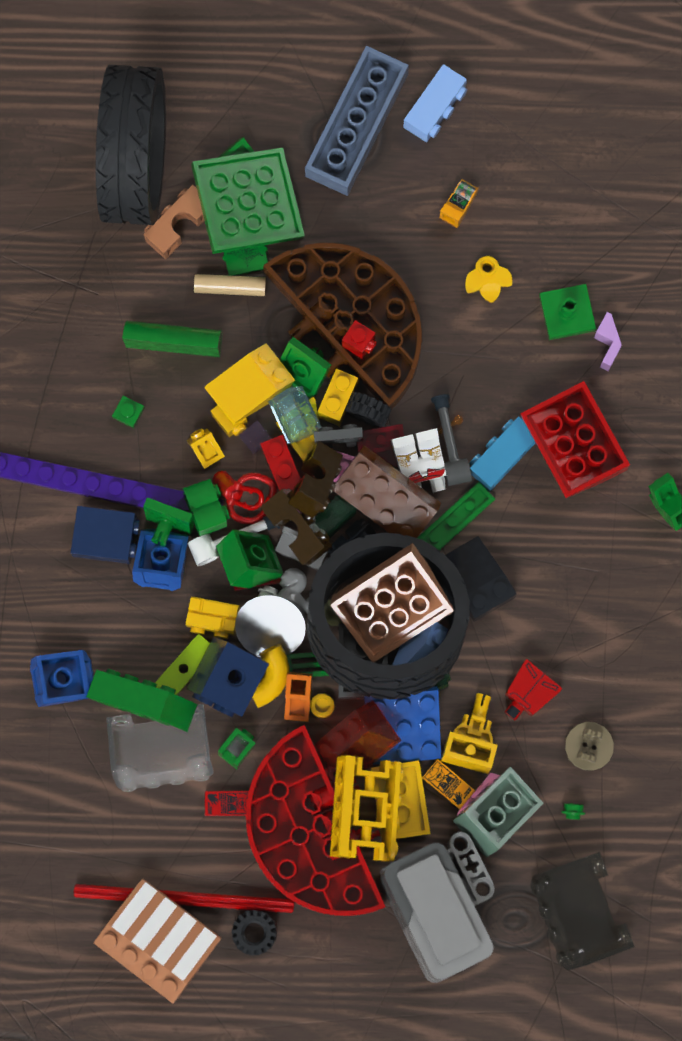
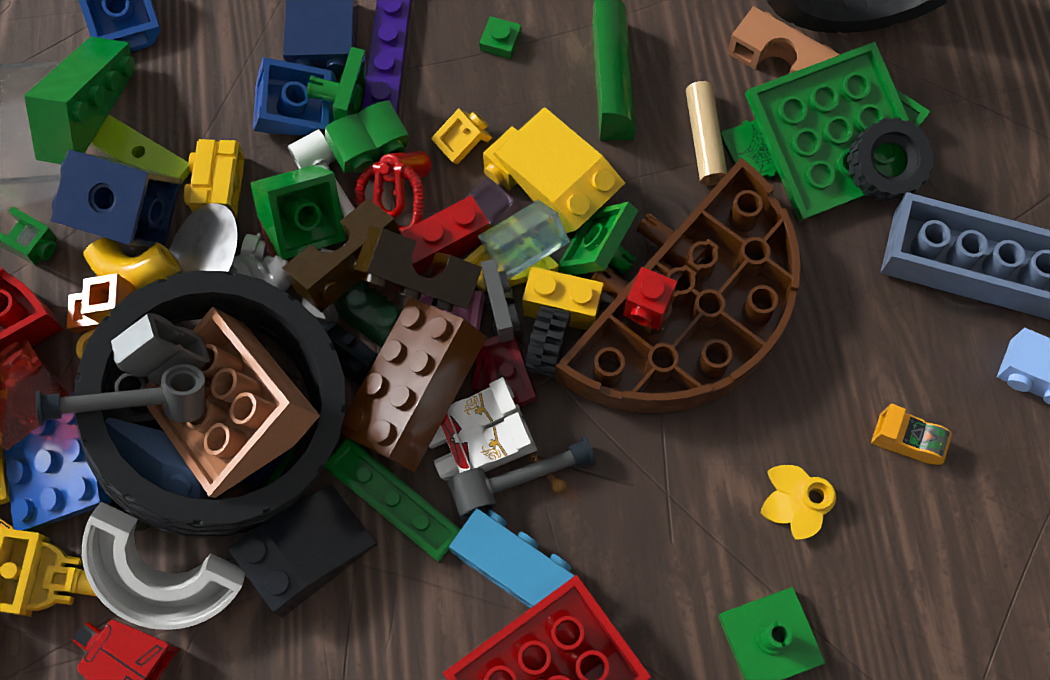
camera: 80 degrees right, 10 degrees down
none -> dark grey piece [36,364,205,425]
none -> white brick [82,502,245,630]
none -> dark grey brick [111,313,211,385]
none -> black tyre [847,118,935,202]

